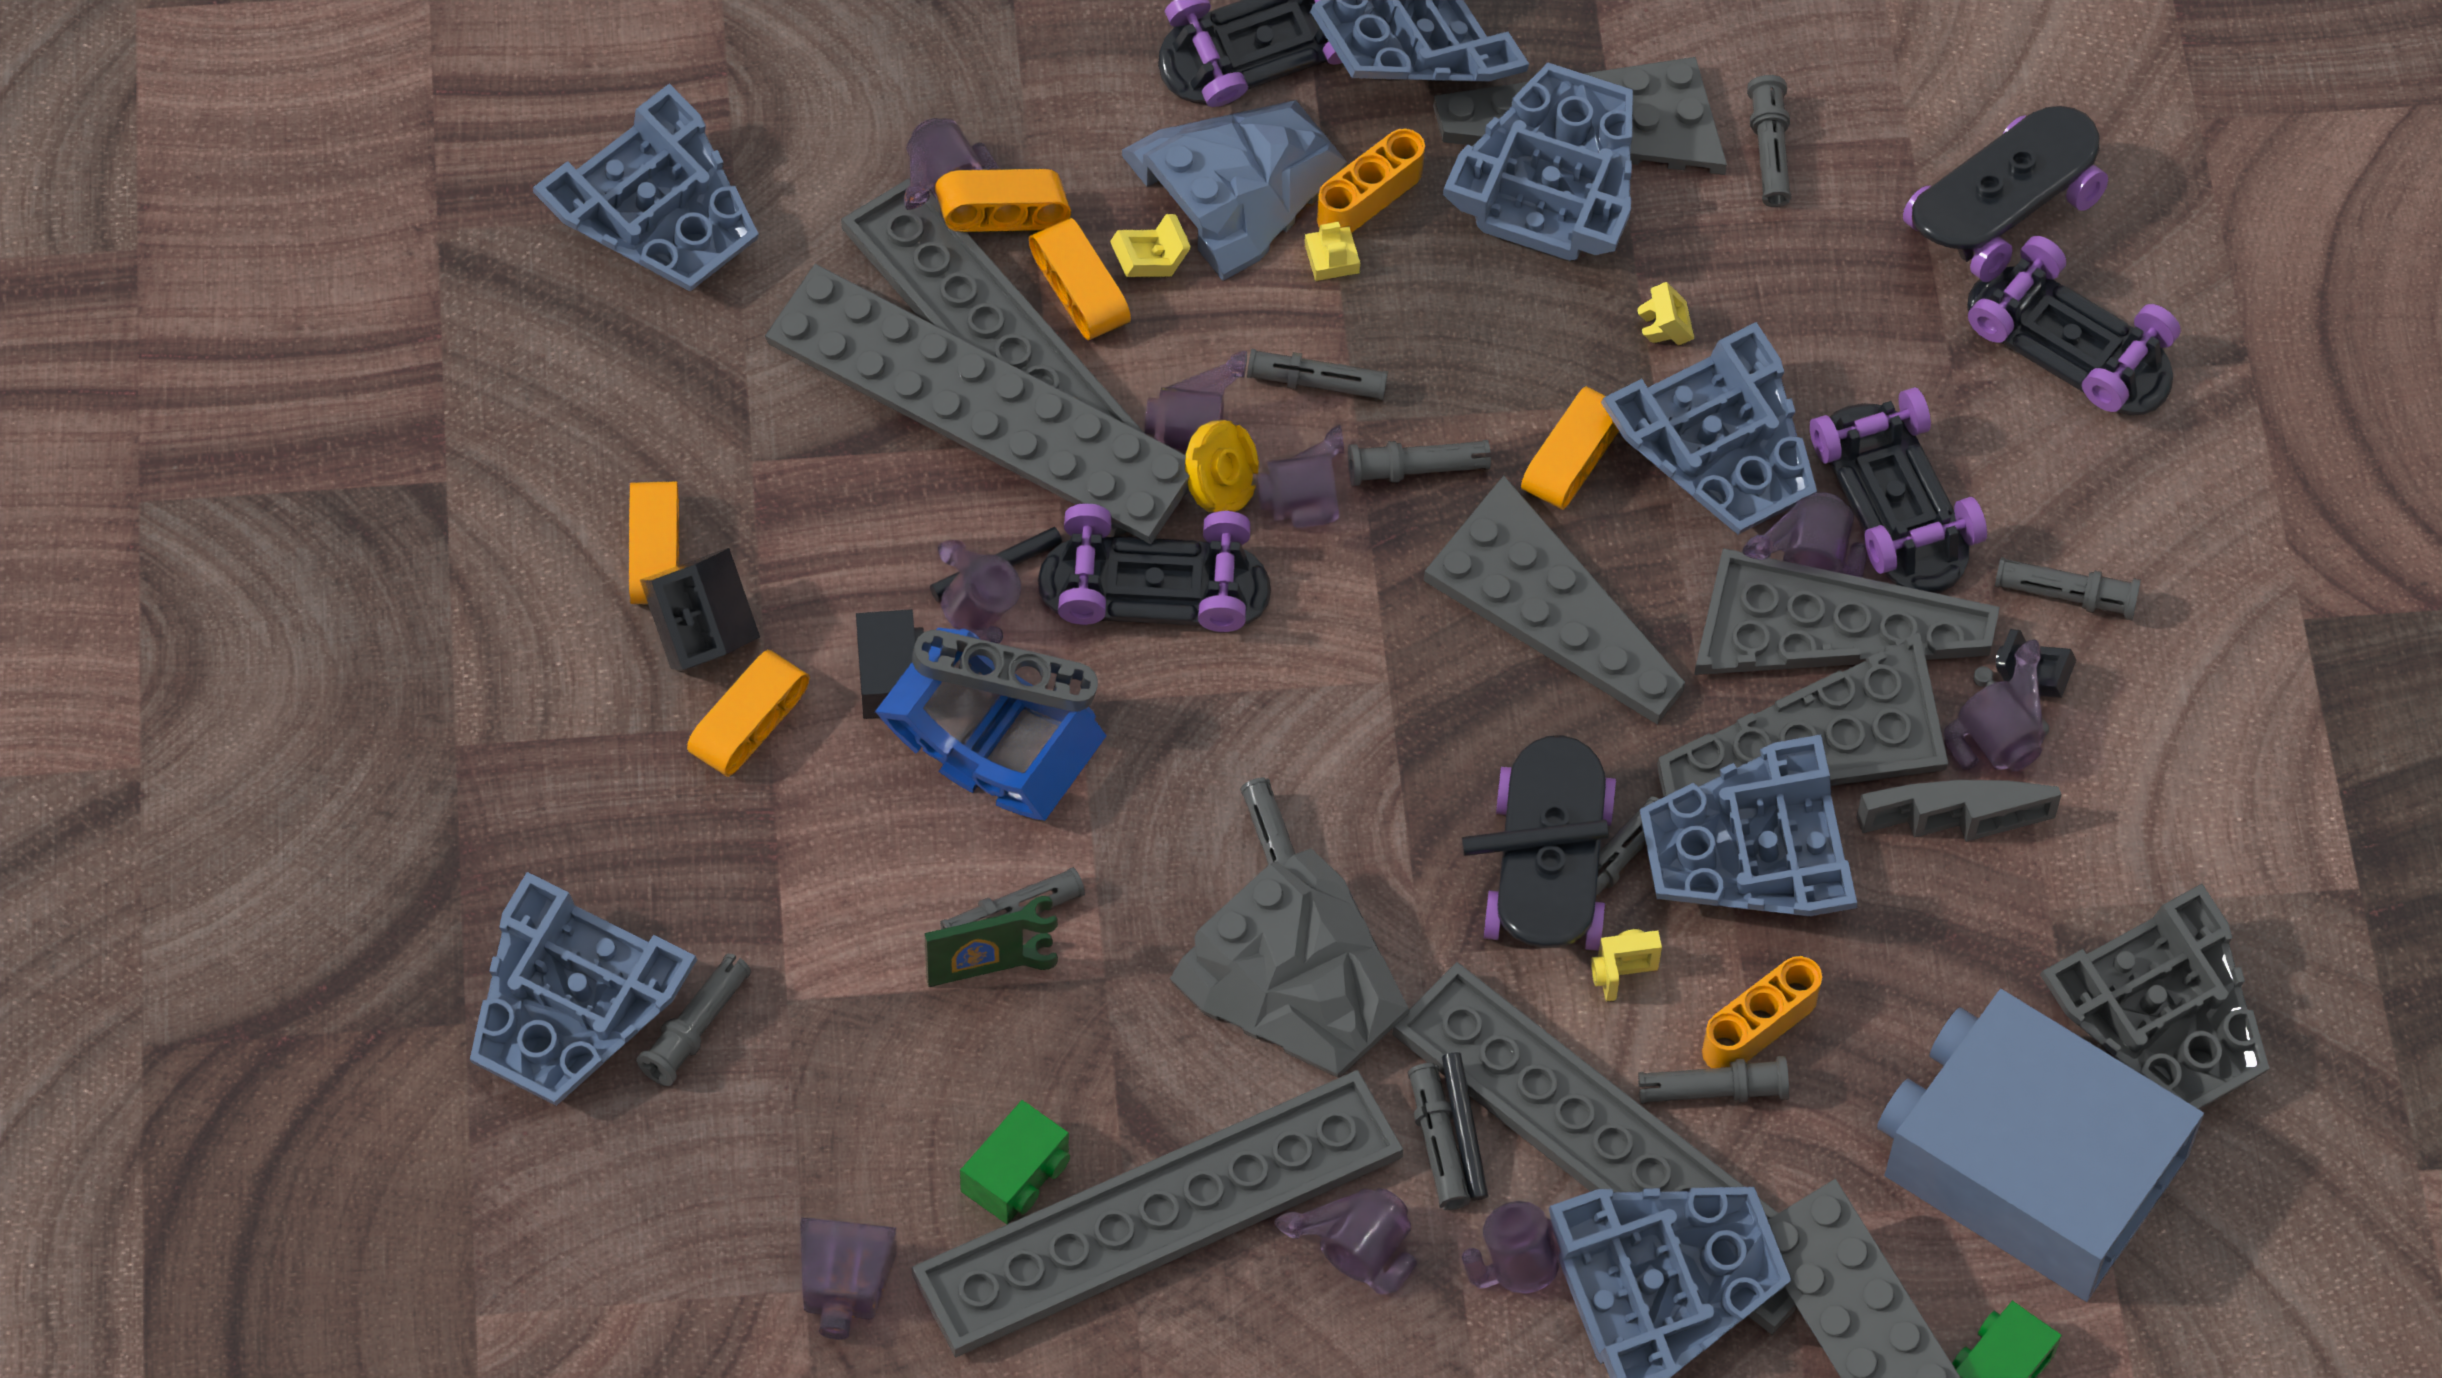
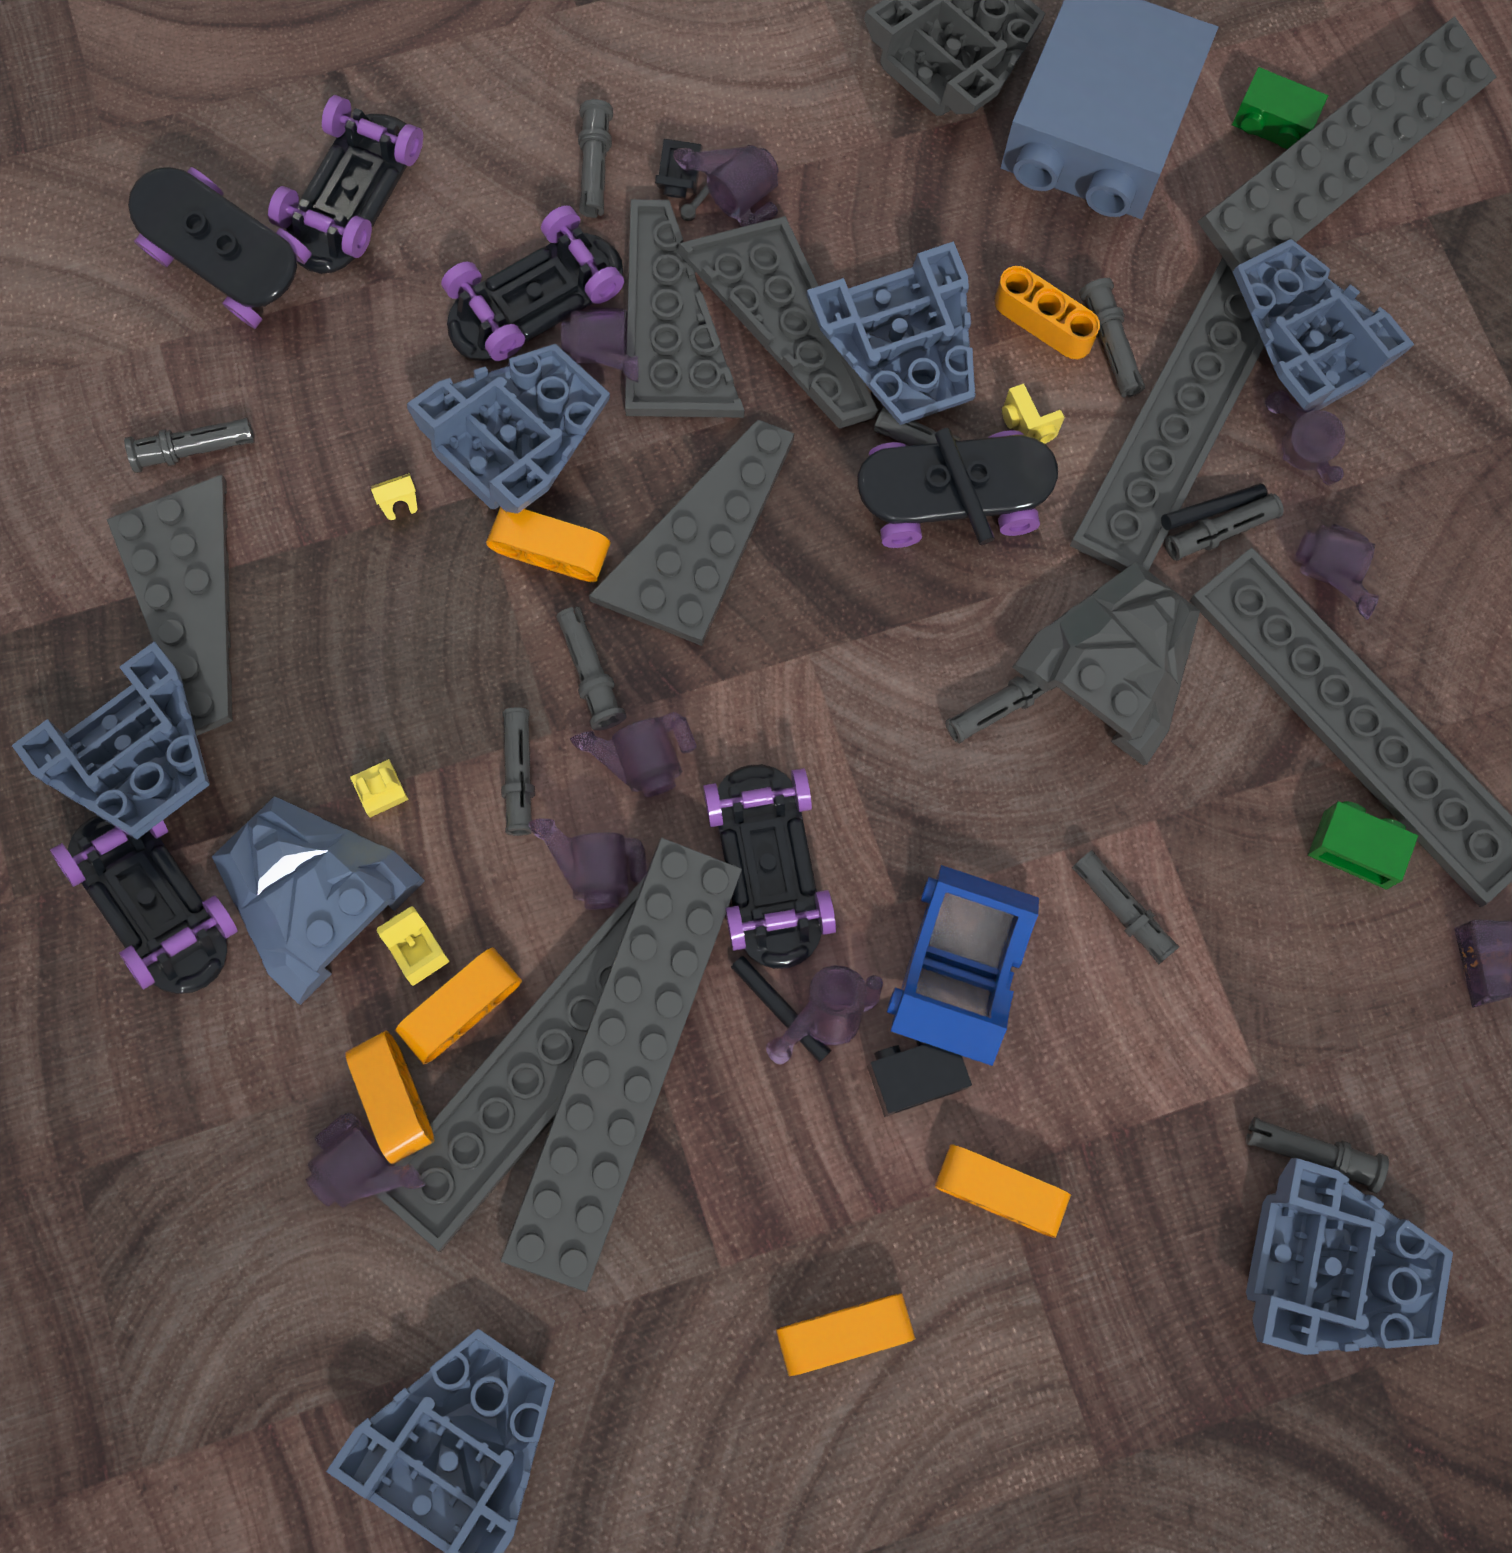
camera: 105 degrees left, 15 degrees up
black slope [640,548,760,670] -> none
dark grey beam [912,630,1098,712] -> none
dark green flag [924,896,1058,987] -> none
yellow tile [1185,420,1259,513] -> none
light orange beam [1317,129,1425,233] -> none
sand blue wedge [1443,62,1633,261] -> none
dark grey slope [1856,780,2062,842] -> none

